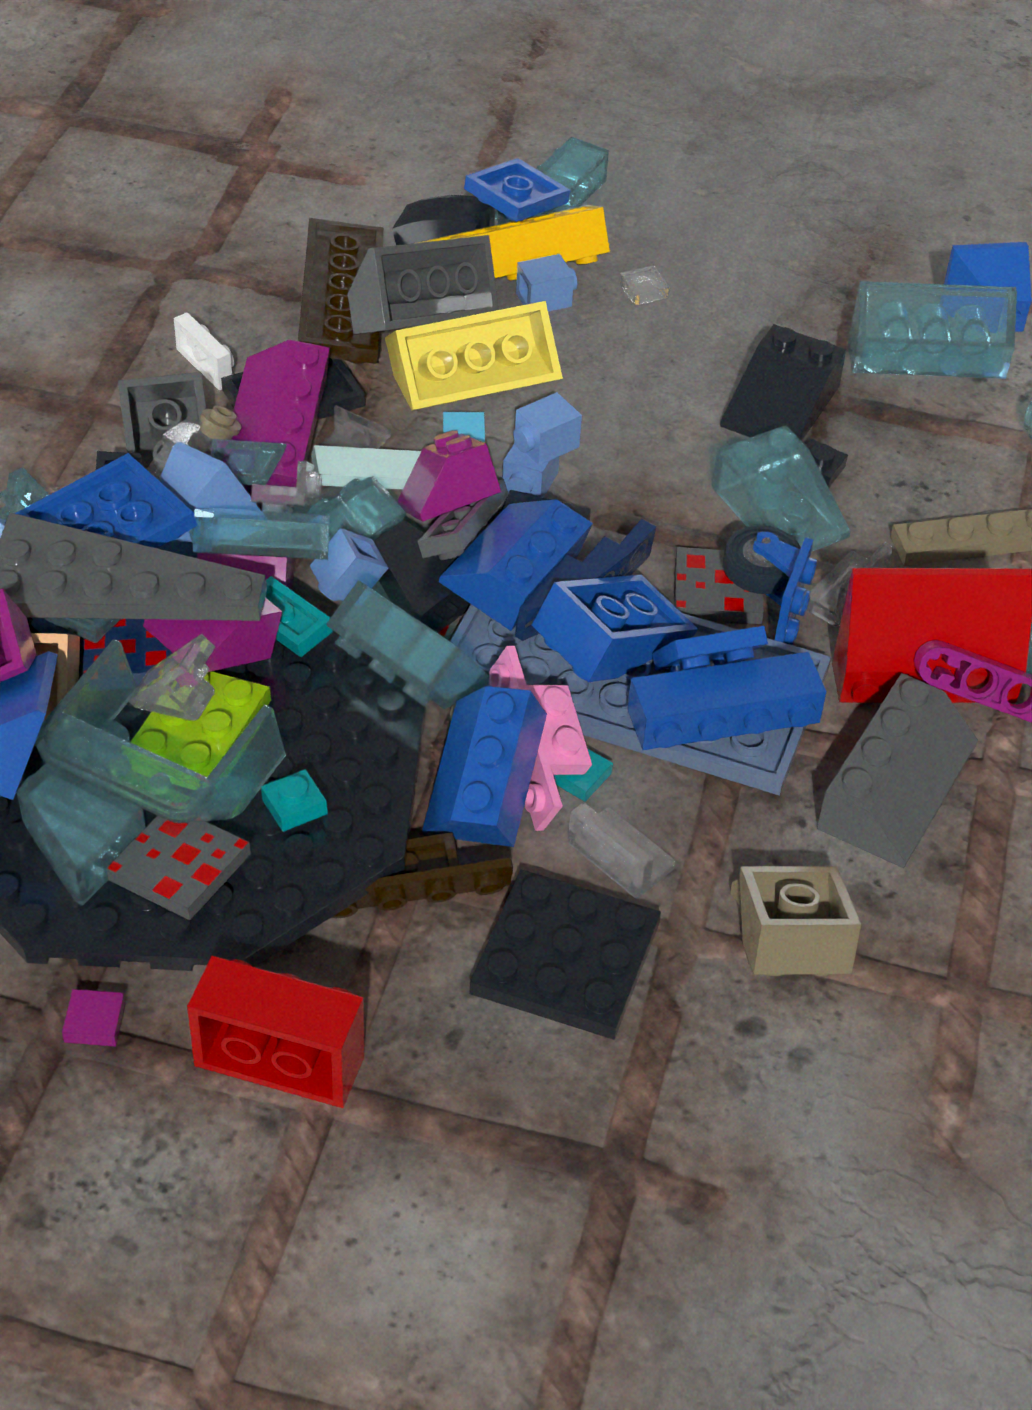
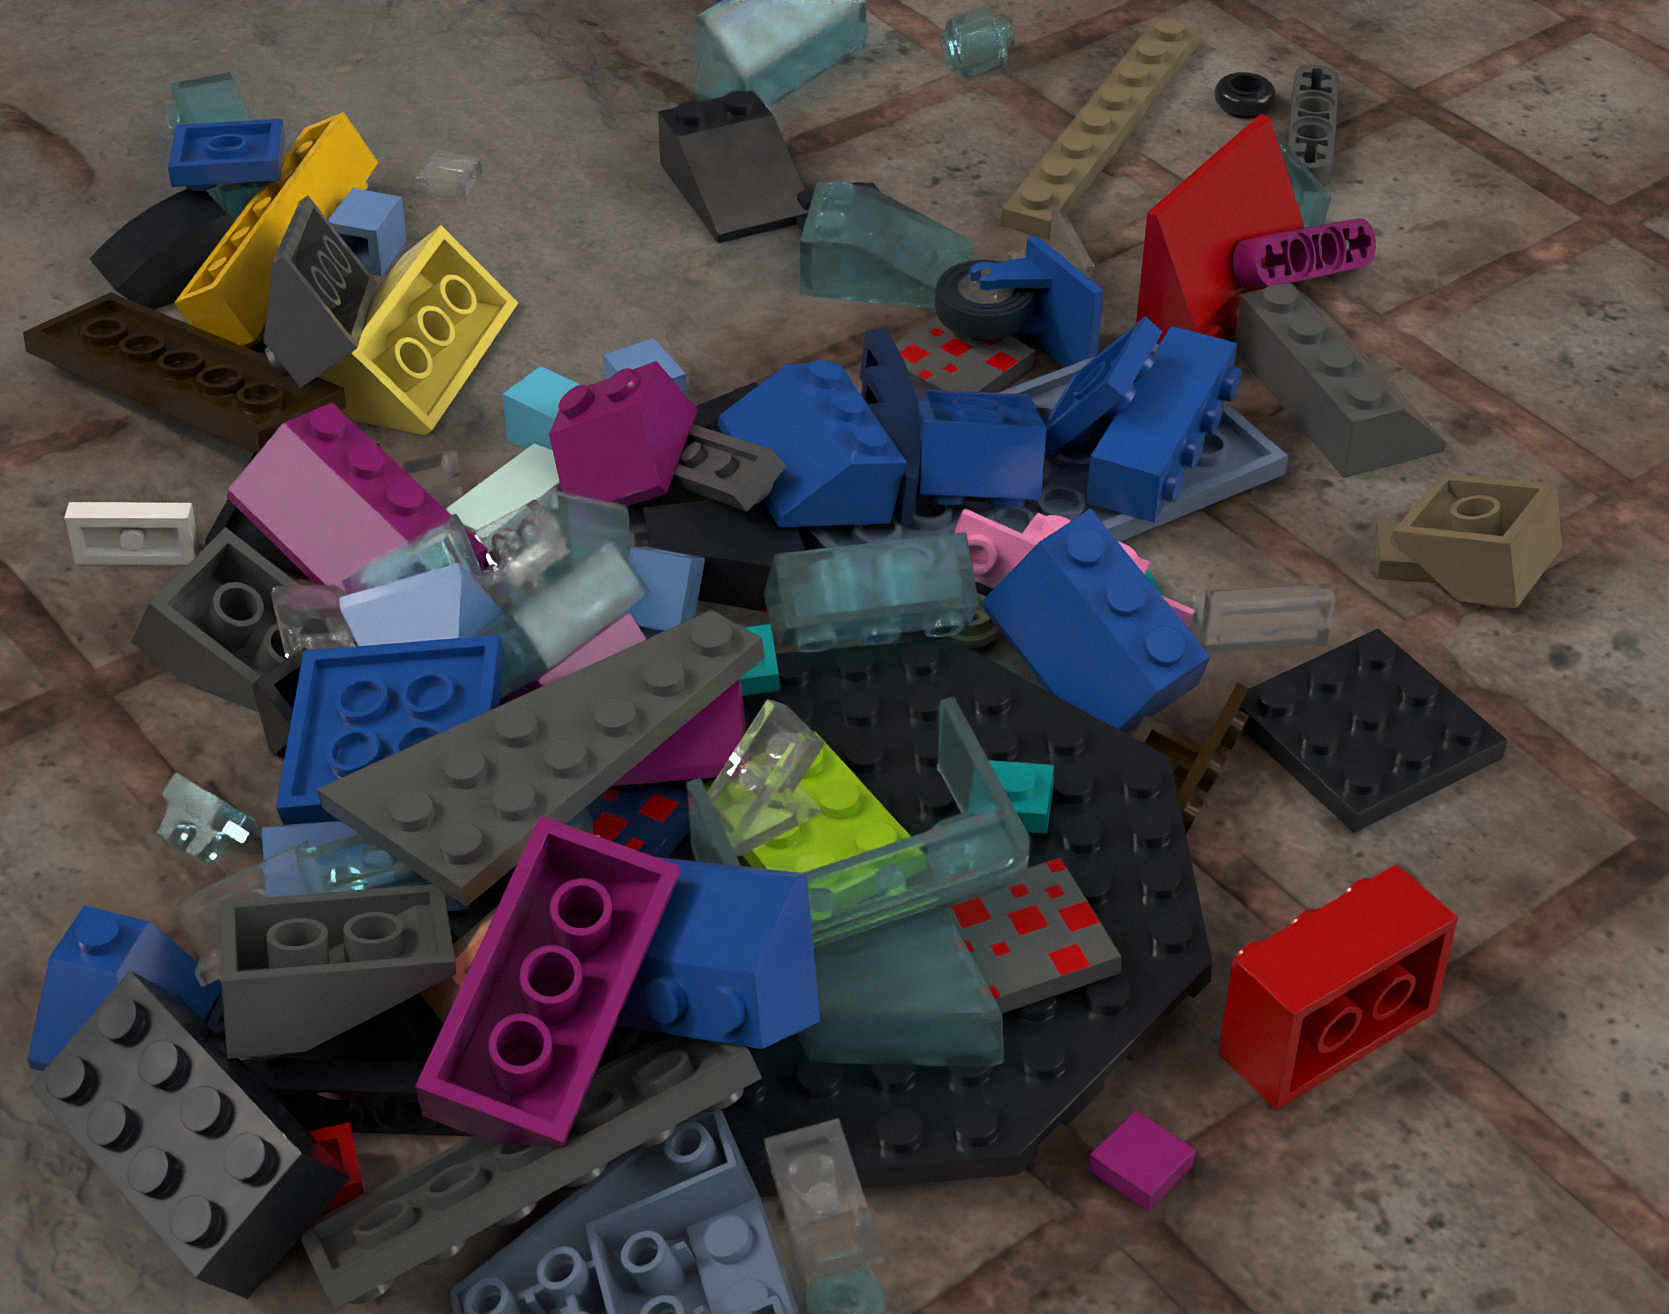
camera: 50 degrees left, 5 degrees down
dark tan plate [200,406,241,443] -> none
medium blue brick [513,392,582,465] -> none

